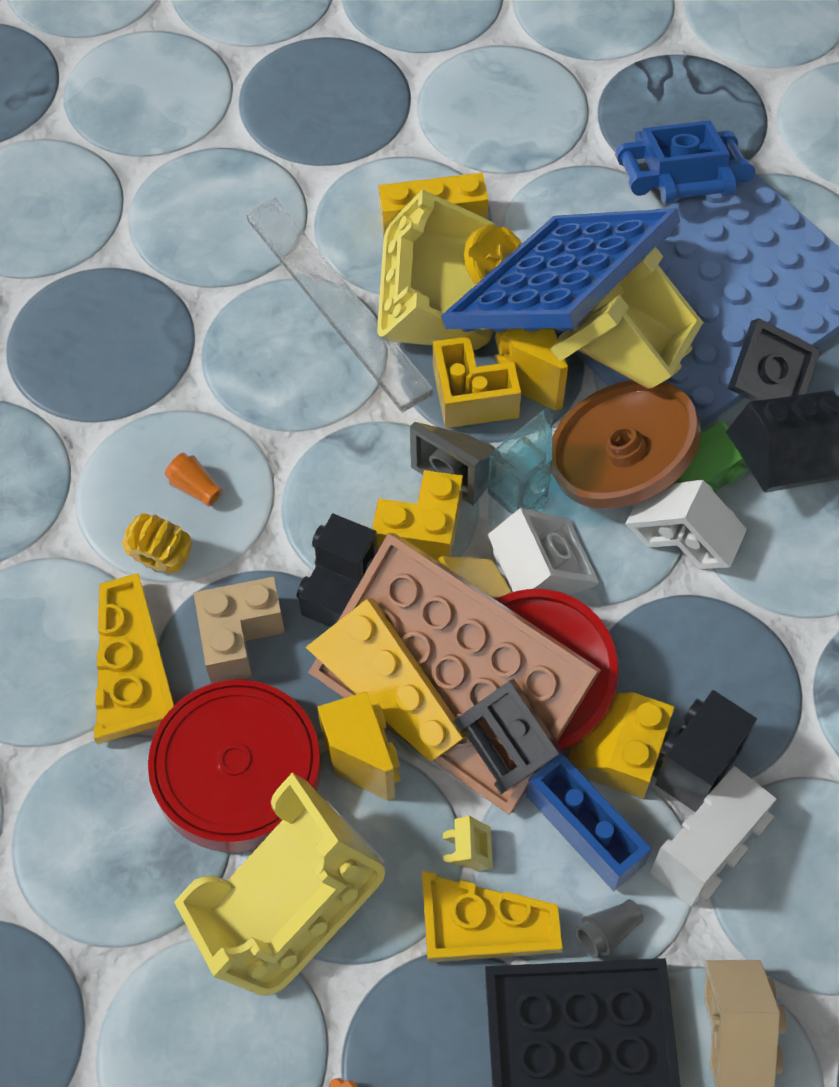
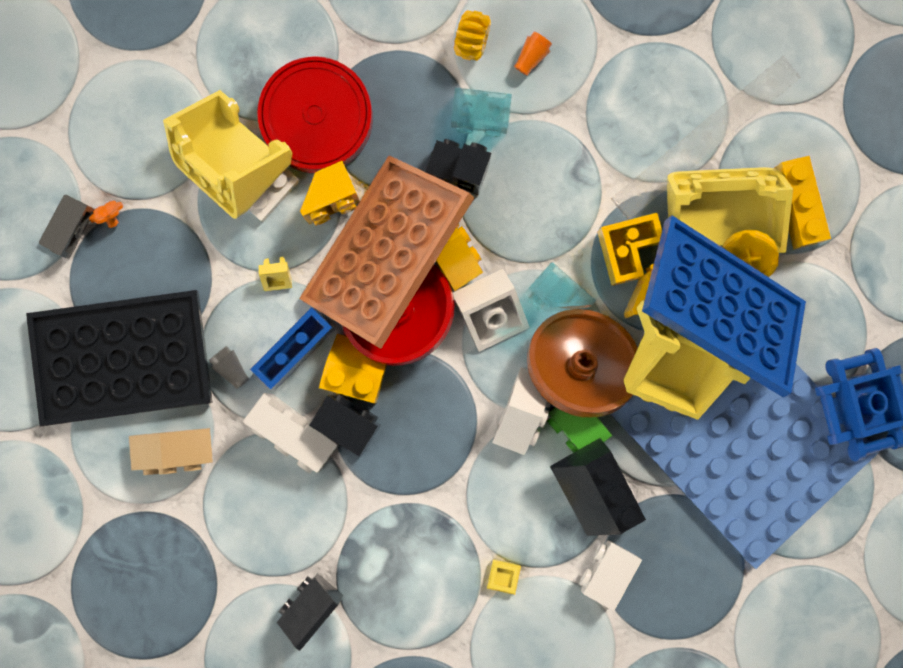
camera: 80 degrees right, 25 degrees up
yellow wing [94,573,174,745] -> none
tan brick [193,577,285,684] -> none
yellow wing [305,598,467,762] -> none
yellow brick [372,470,463,559] -> none
dark grey slope [410,422,501,506] -> none
yellow wing [422,870,562,963] -> none
black plate [453,679,564,795] -> none
black plate [727,318,821,401] -> none
none -> clear light blue brick [451,88,512,137]

